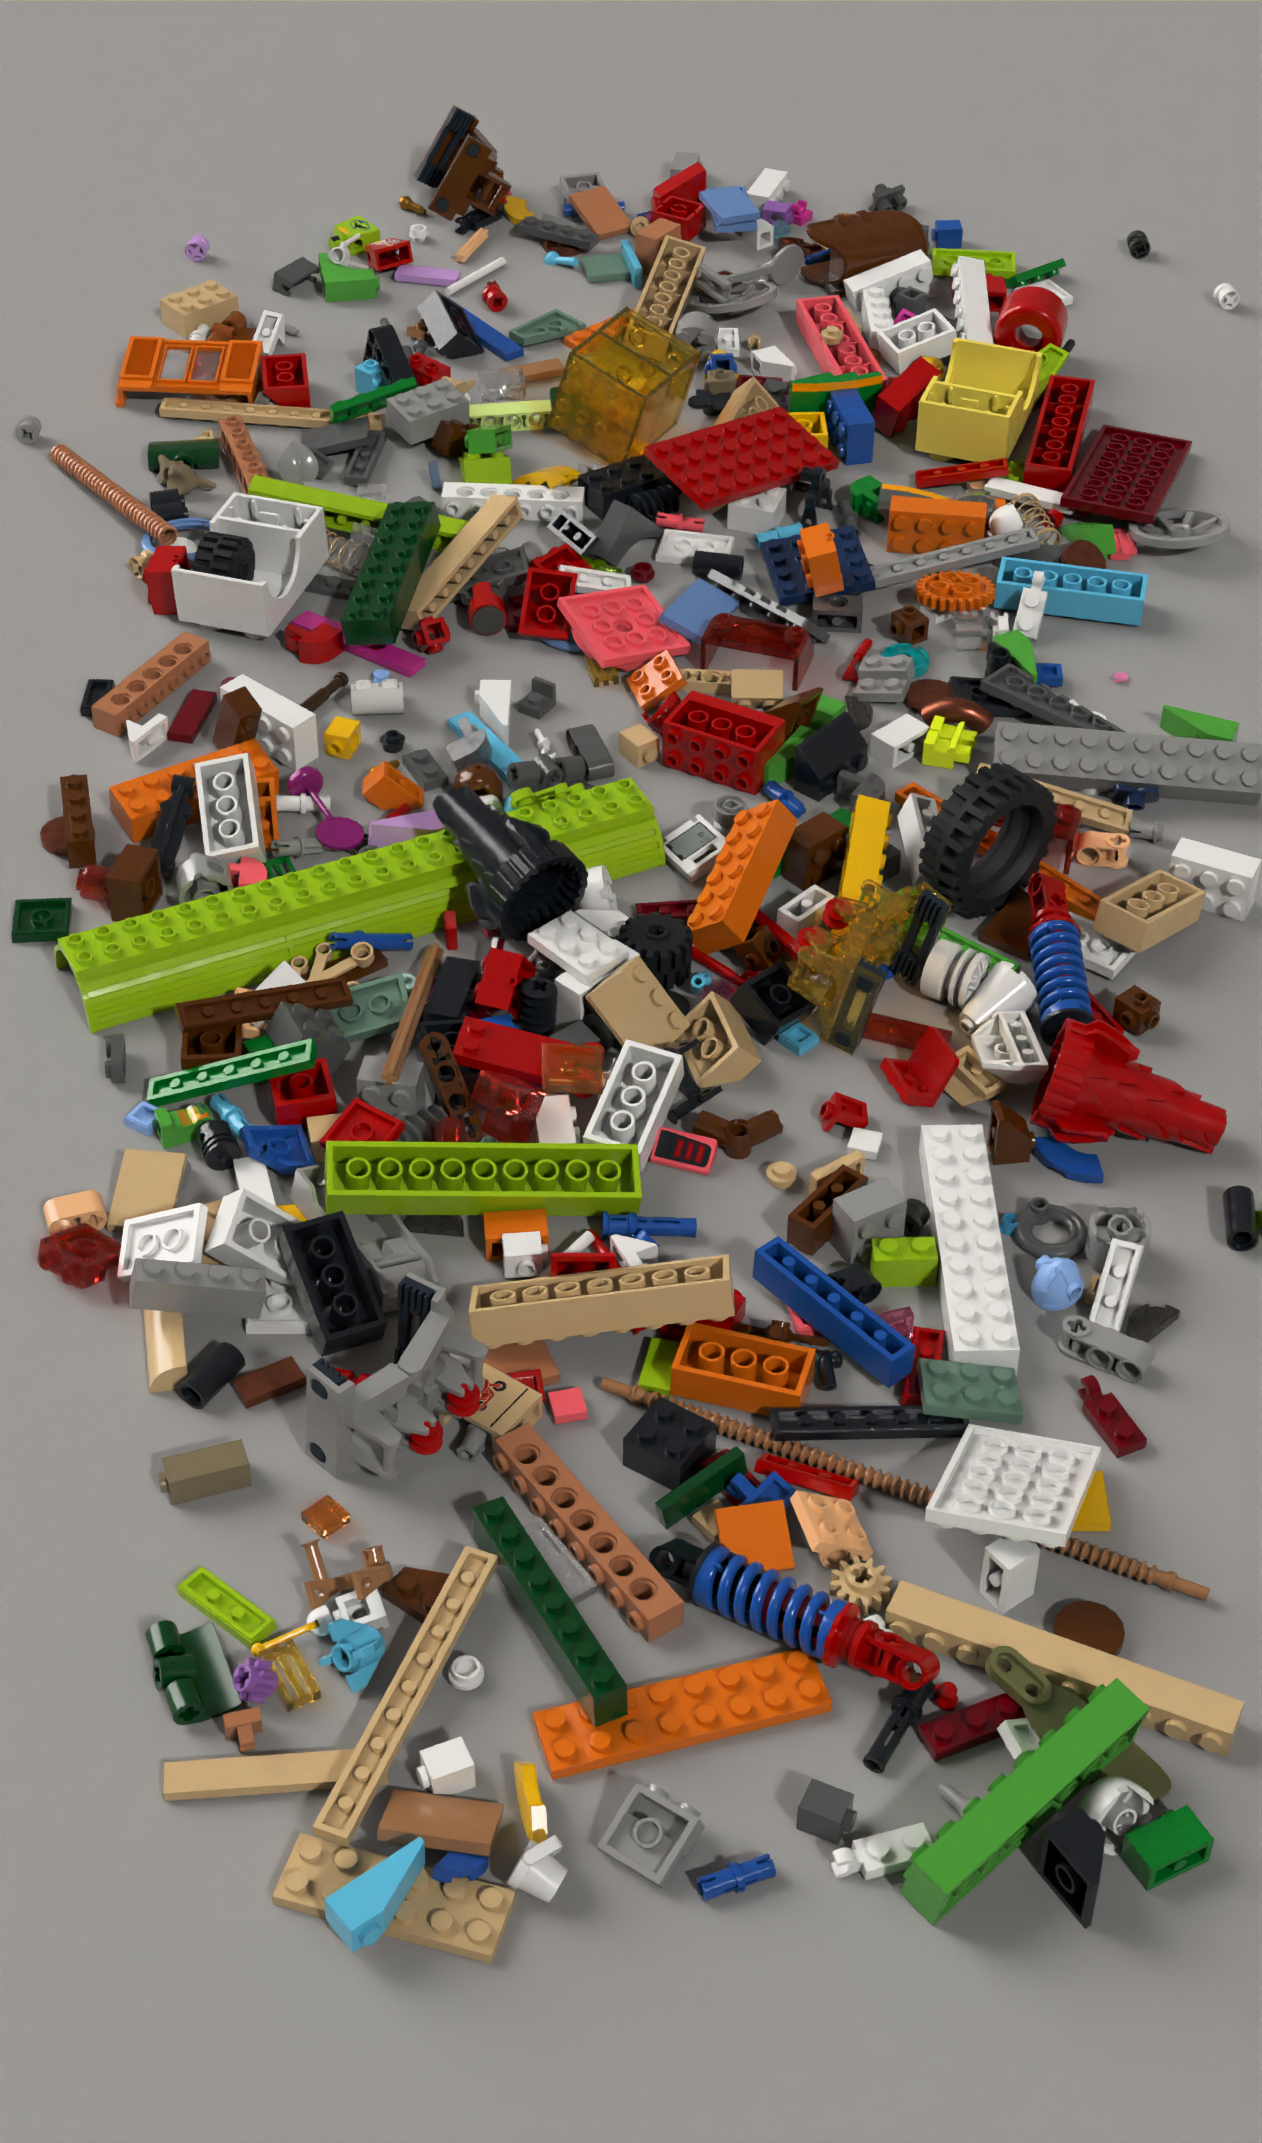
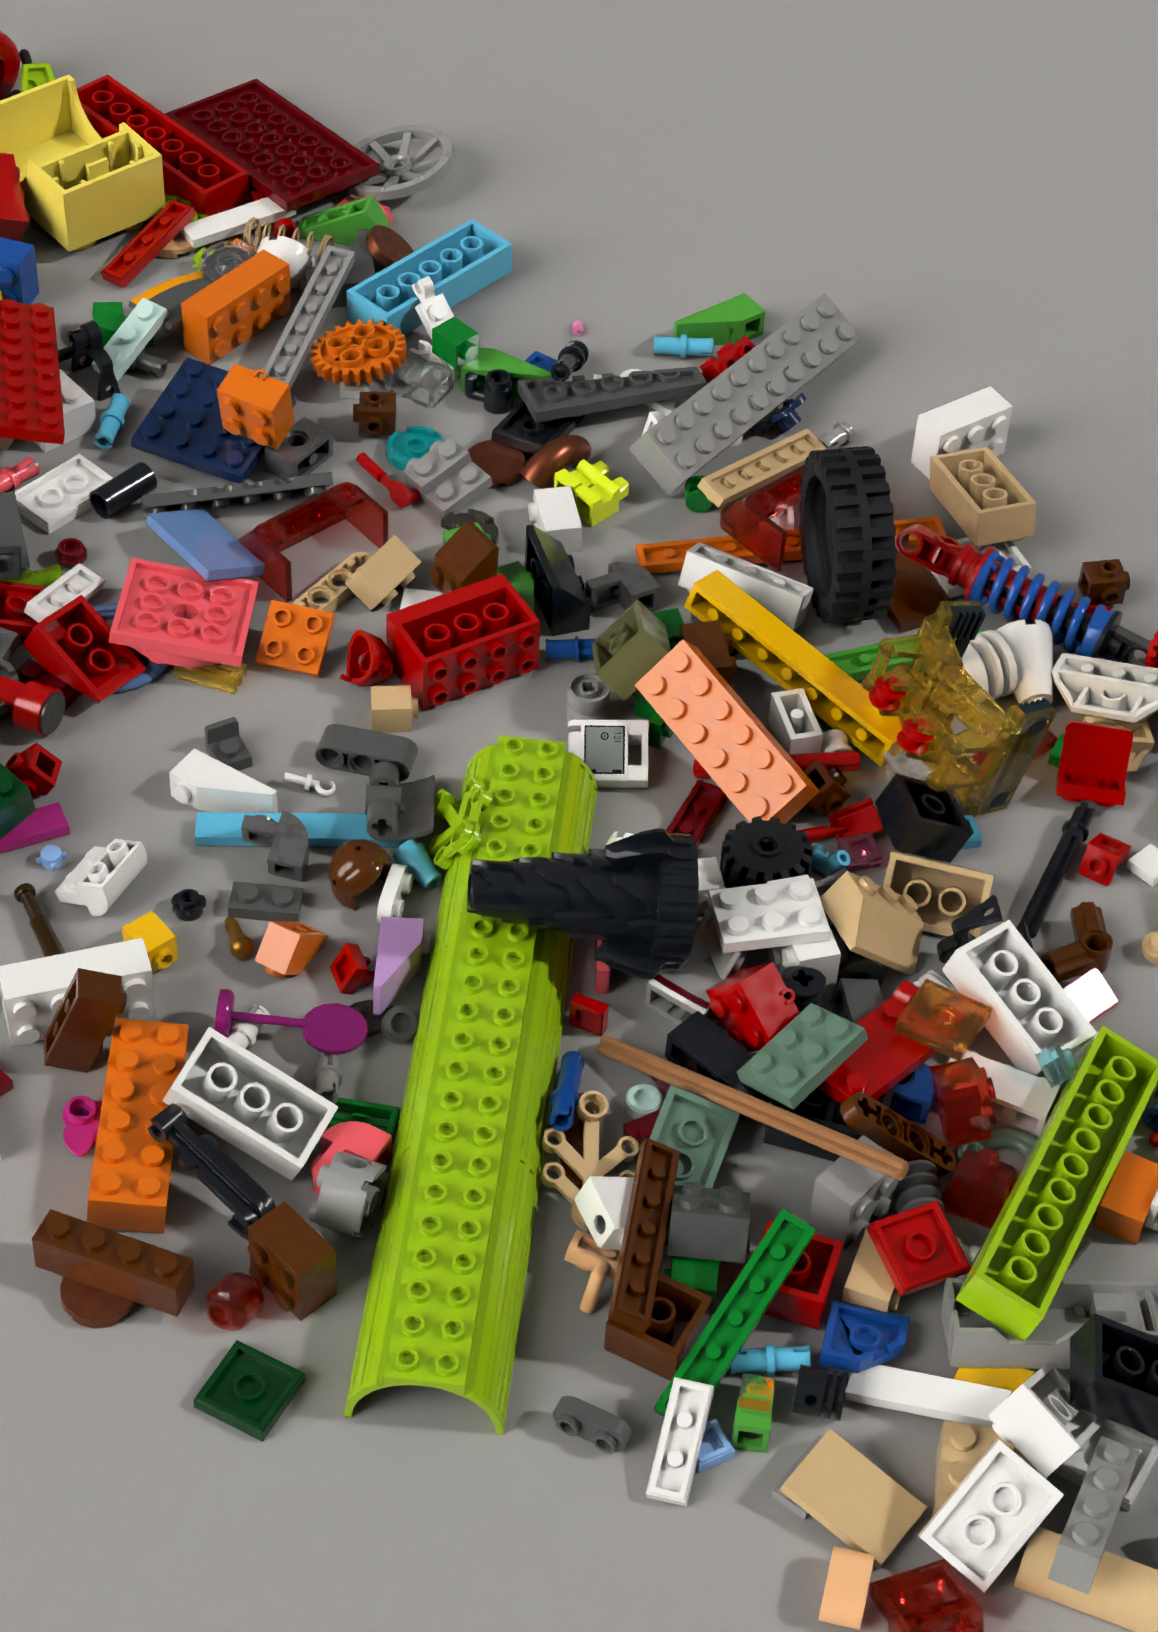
camera: 60 degrees left, 5 degrees up
none -> light aqua plate [91,298,169,382]
none -> green brick [432,316,479,369]
none -> black pin [551,340,589,382]
none -> olive brick [591,599,671,701]
none -> white tile [646,1377,714,1507]
none -> medium azure pin [654,334,714,358]
none -> sand green plate [737,1003,868,1110]
none -> black axle [1018,802,1096,938]
none -> clear light blue plate [1035,1044,1078,1088]

